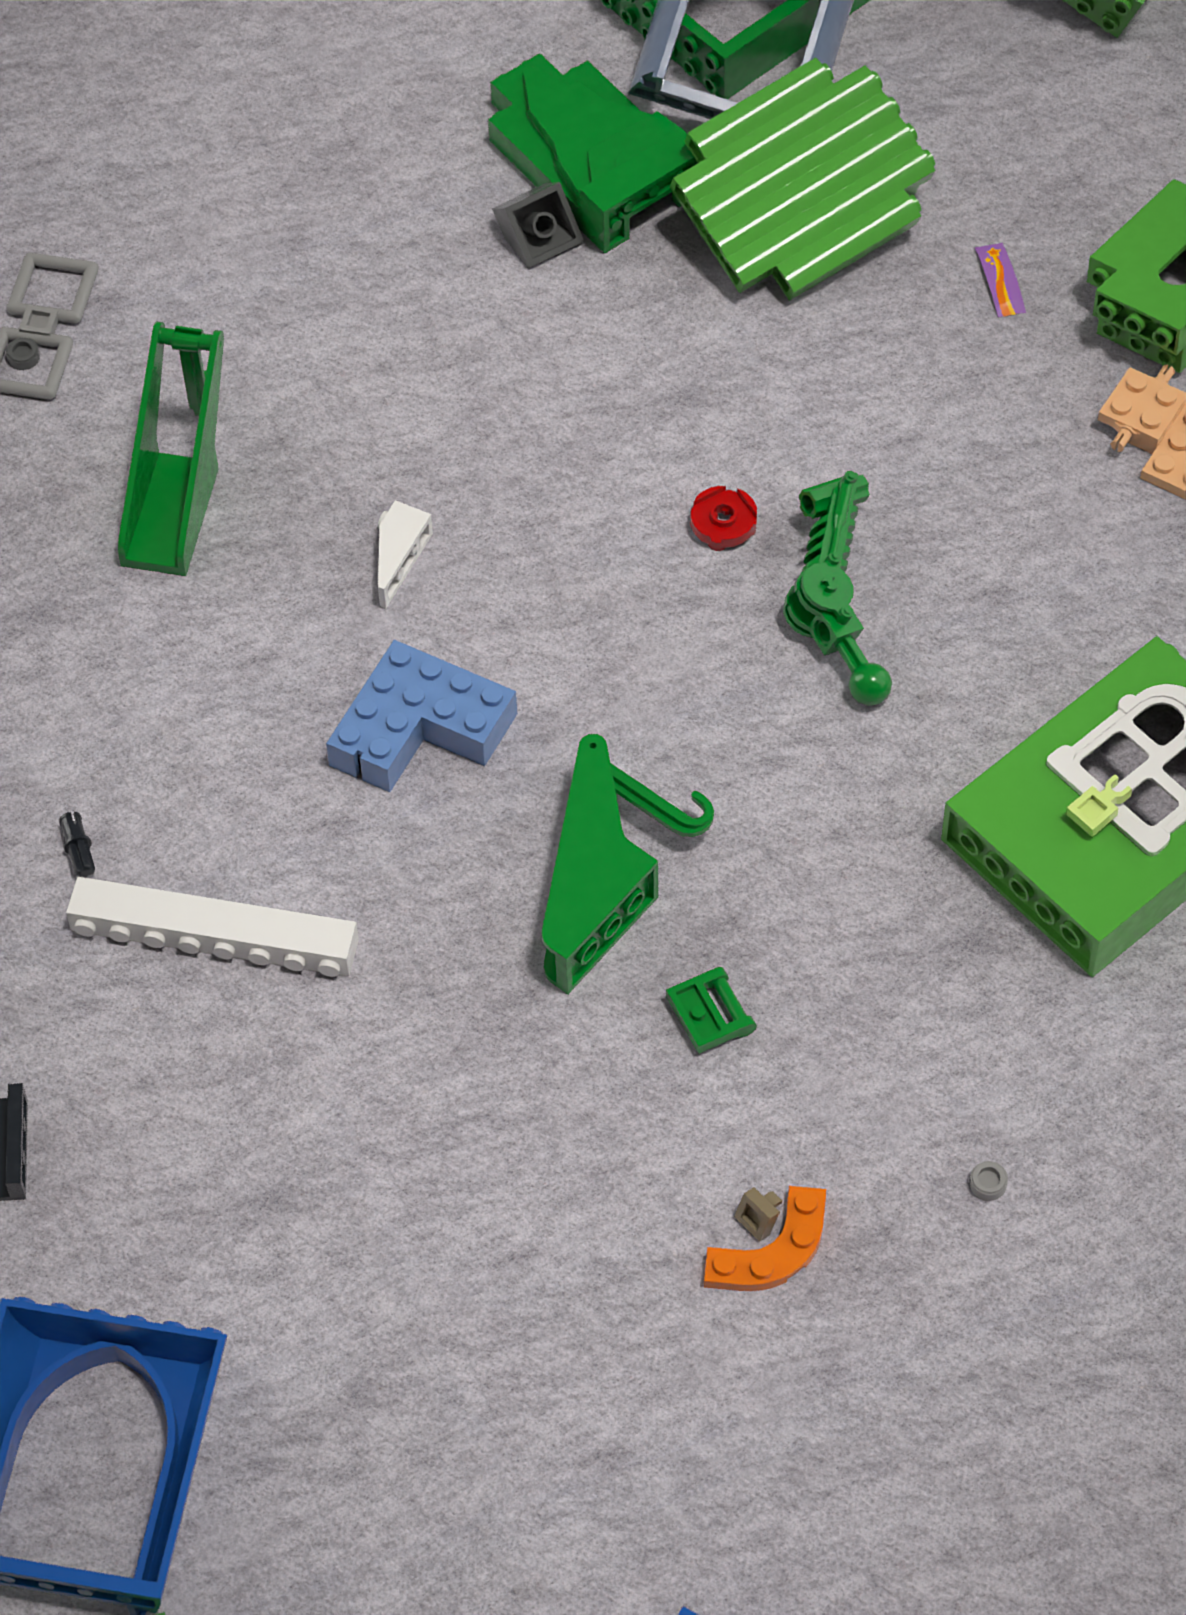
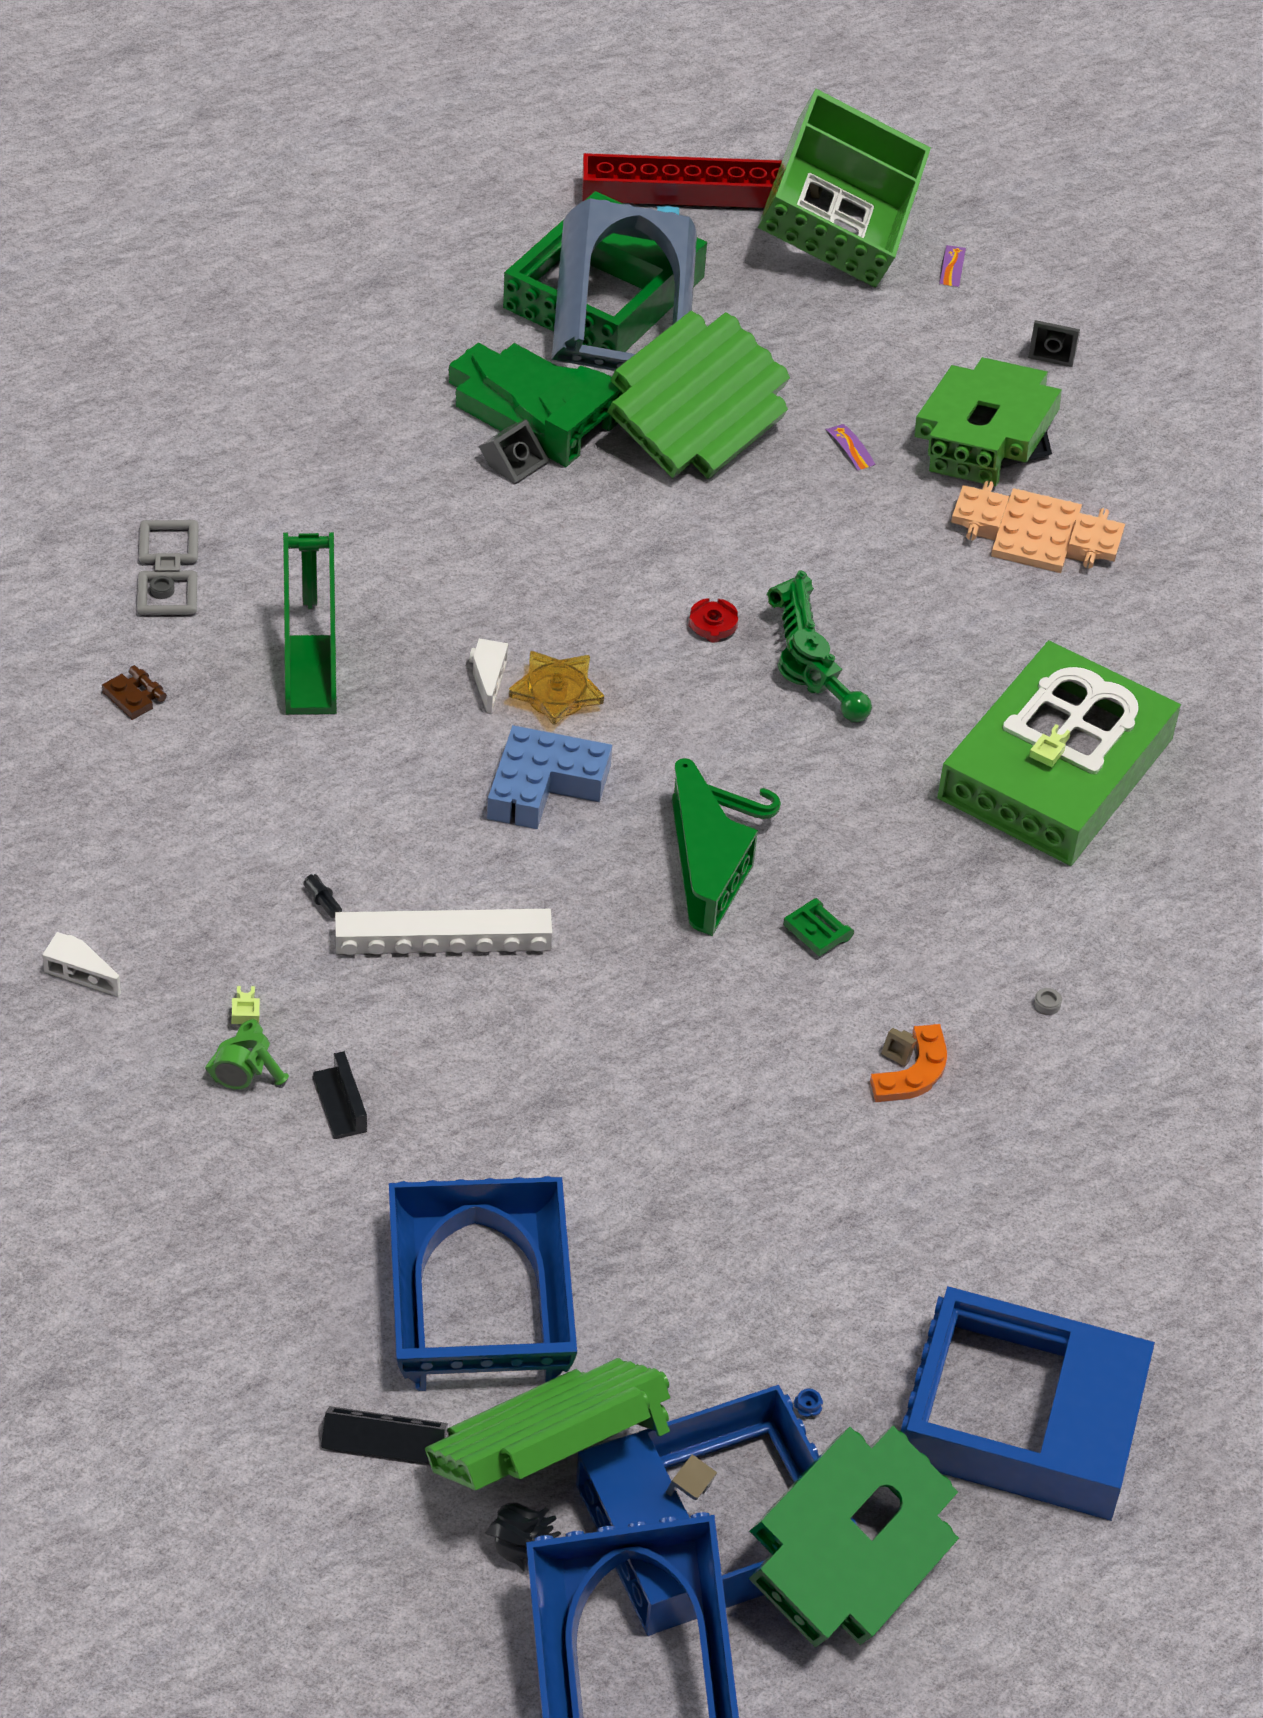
camera: 20 degrees left, 10 degrees down
none -> clear yellow plate [509,651,604,725]

